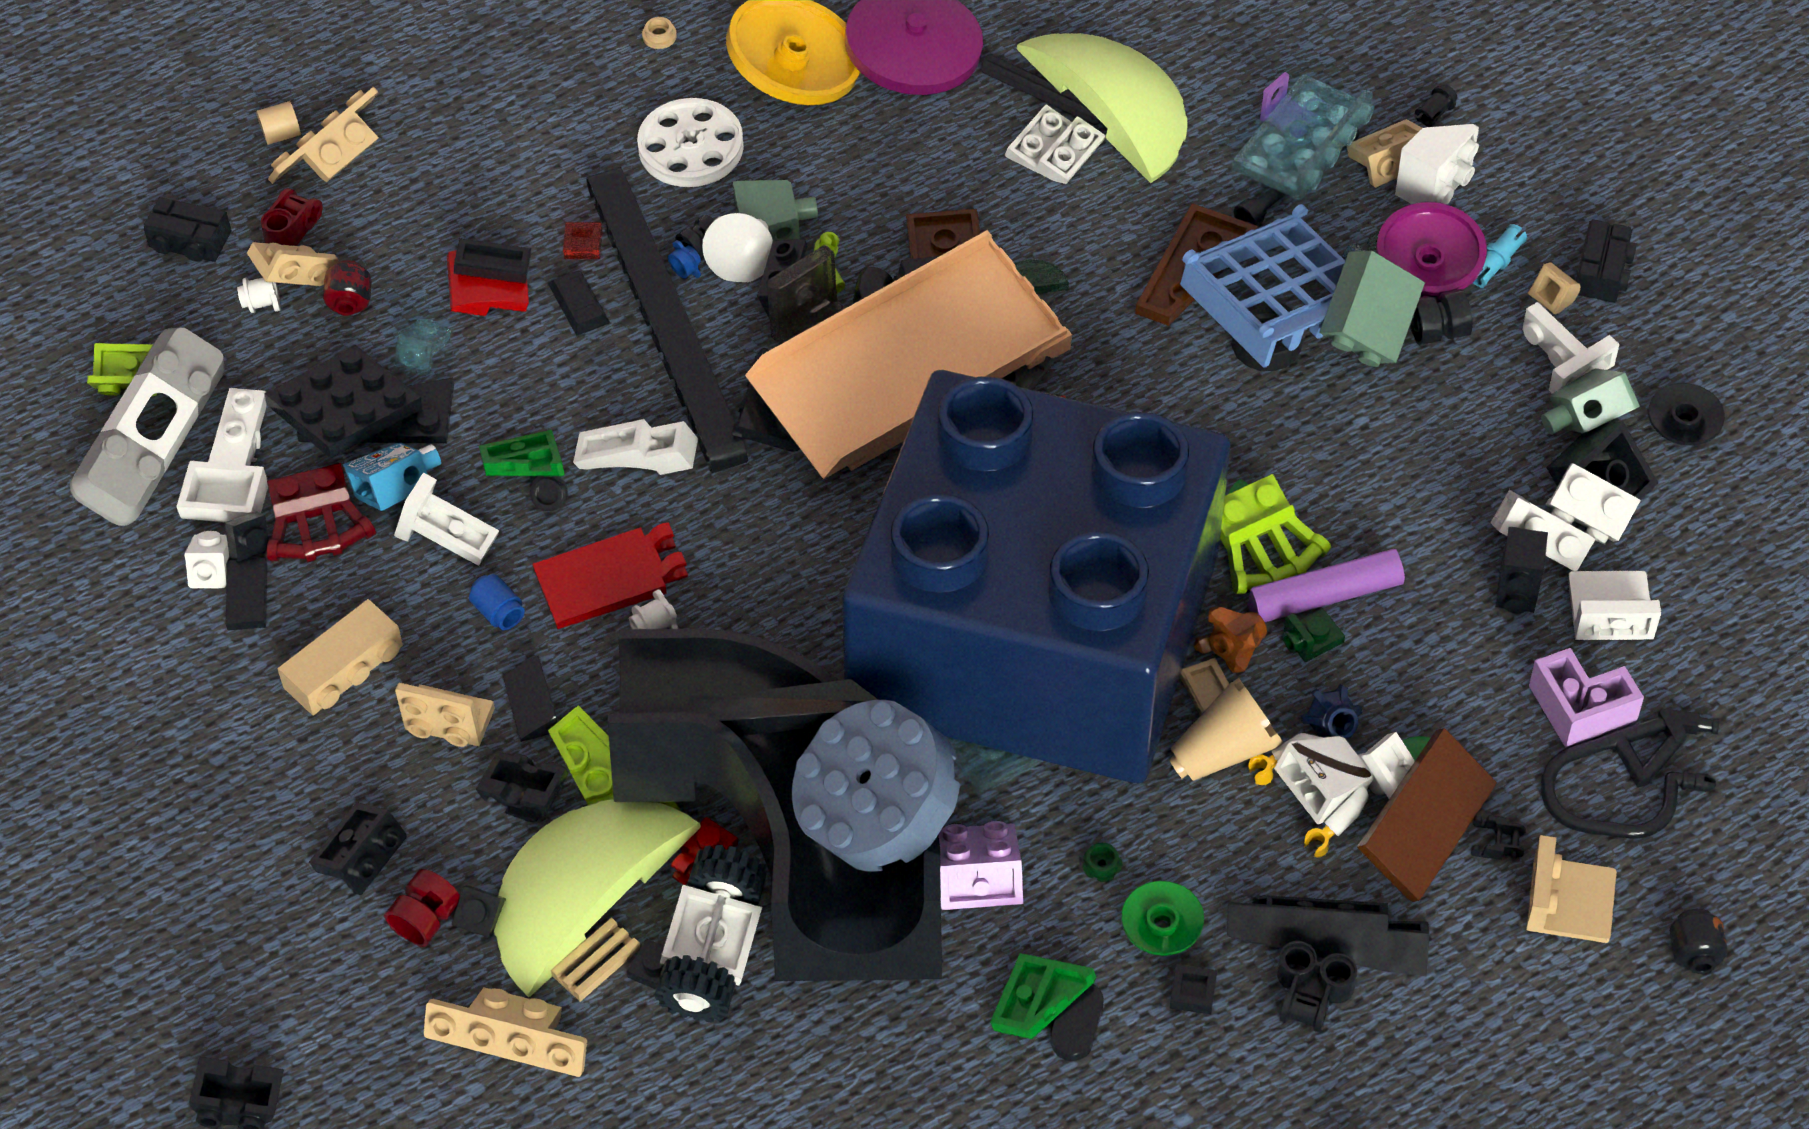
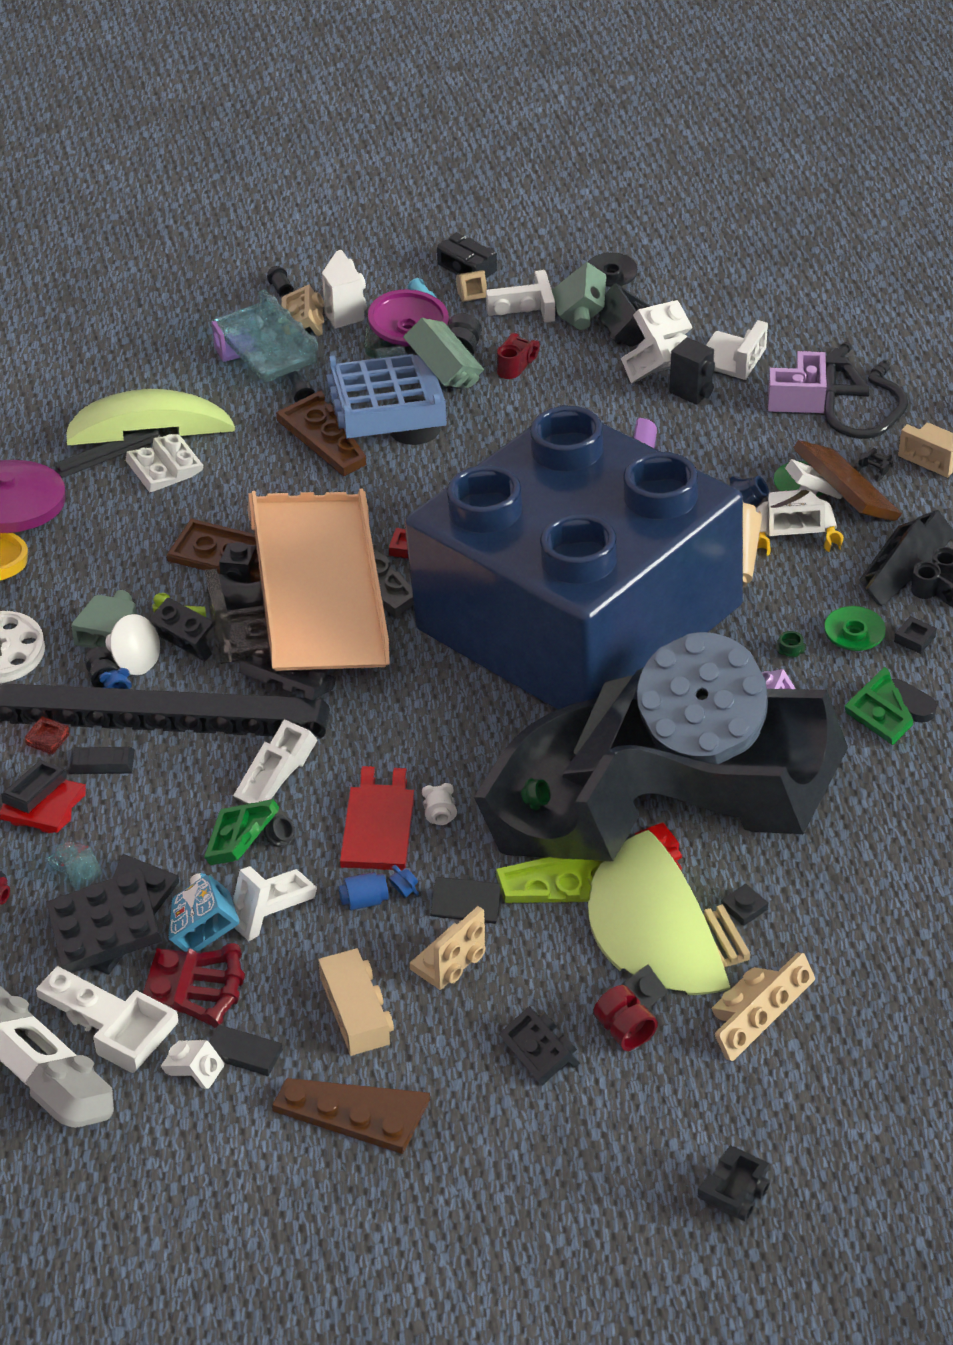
camera: 65 degrees left, 10 degrees down
black plate [224,511,269,561] -> none
black cylinder [476,751,568,822] -> none
plate [655,845,767,1022] -> none
none -> reddish brown wing [272,1078,430,1154]
none -> blue plate [388,865,419,898]
none -> dark red piece [497,333,540,379]
none -> dark green plate [521,778,551,810]

